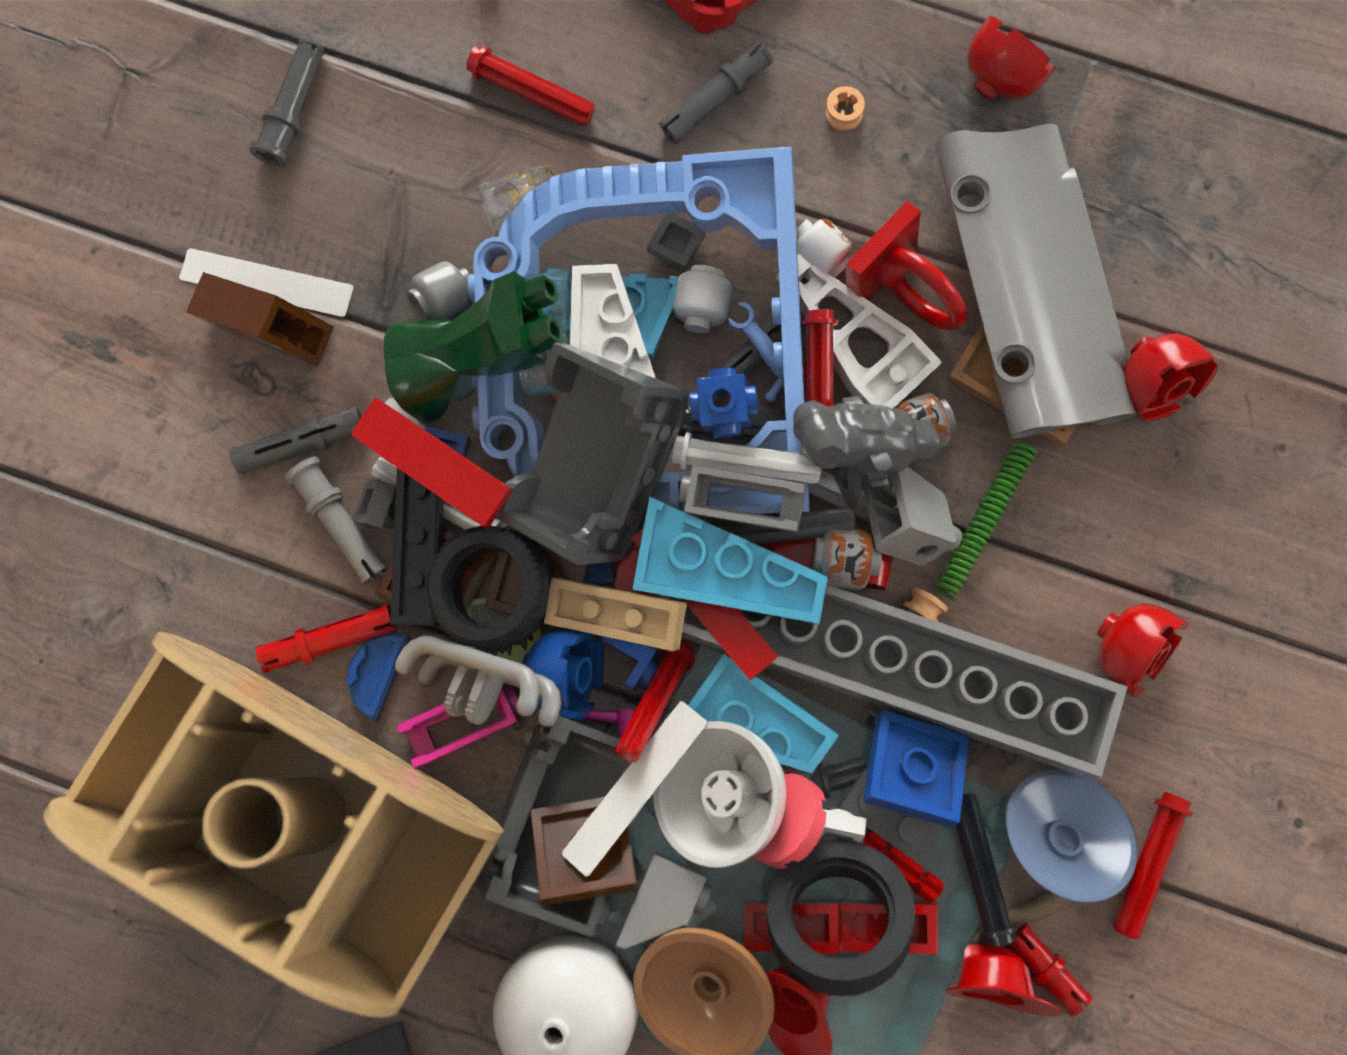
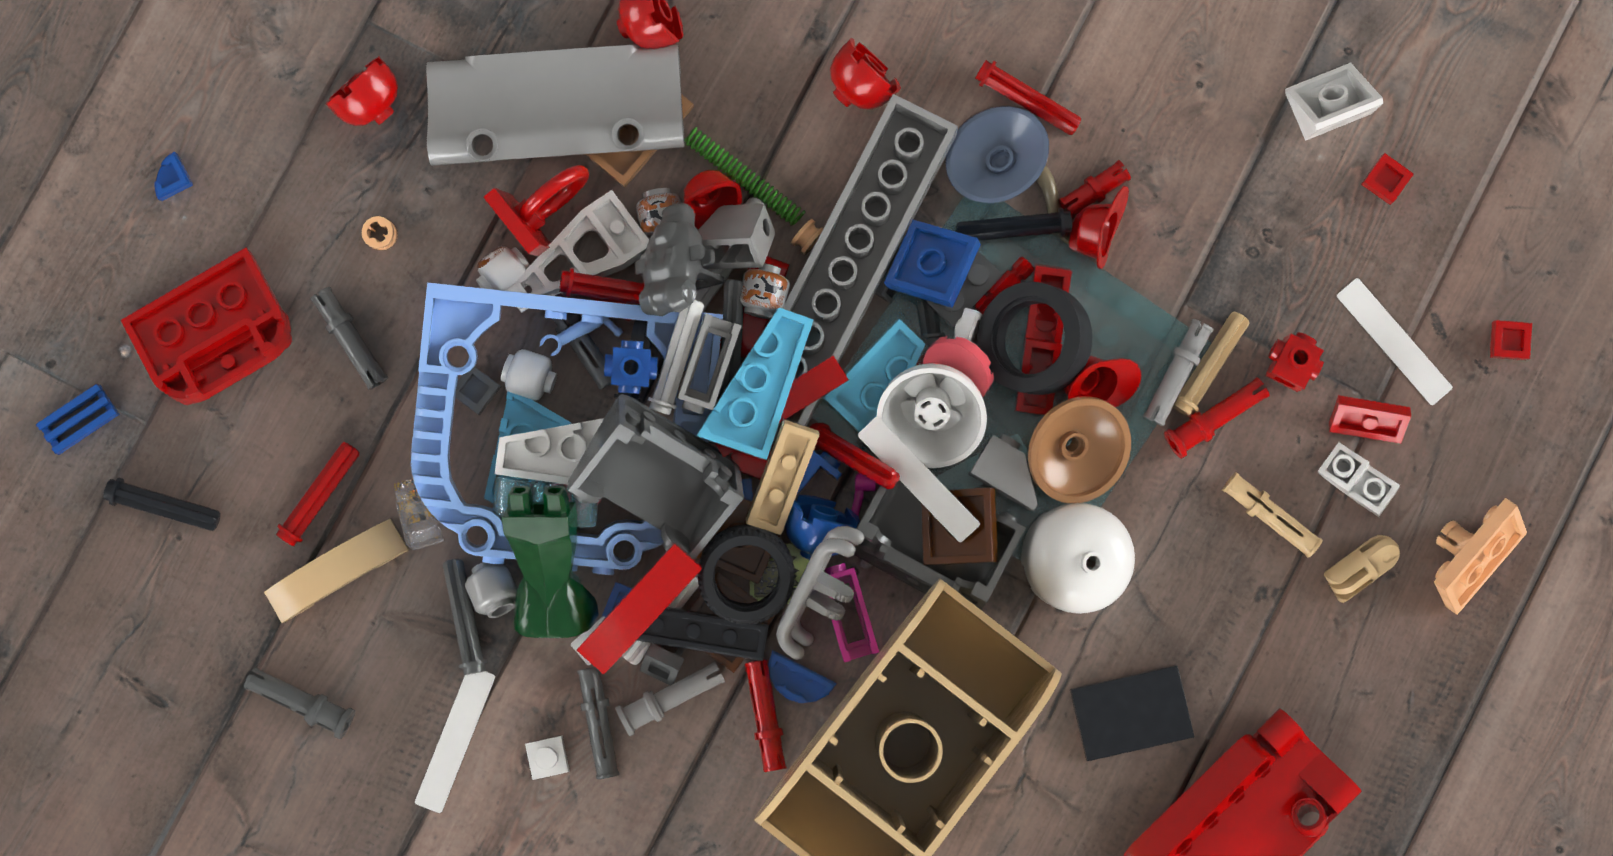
camera: 85 degrees left, 5 degrees up
reddish brown slope [186,272,334,366] -> none
none -> tan slope [264,519,409,623]
none -> dark grey axle [443,559,488,675]
none -> white plate [525,736,570,780]
none -> red helmet [684,170,742,229]

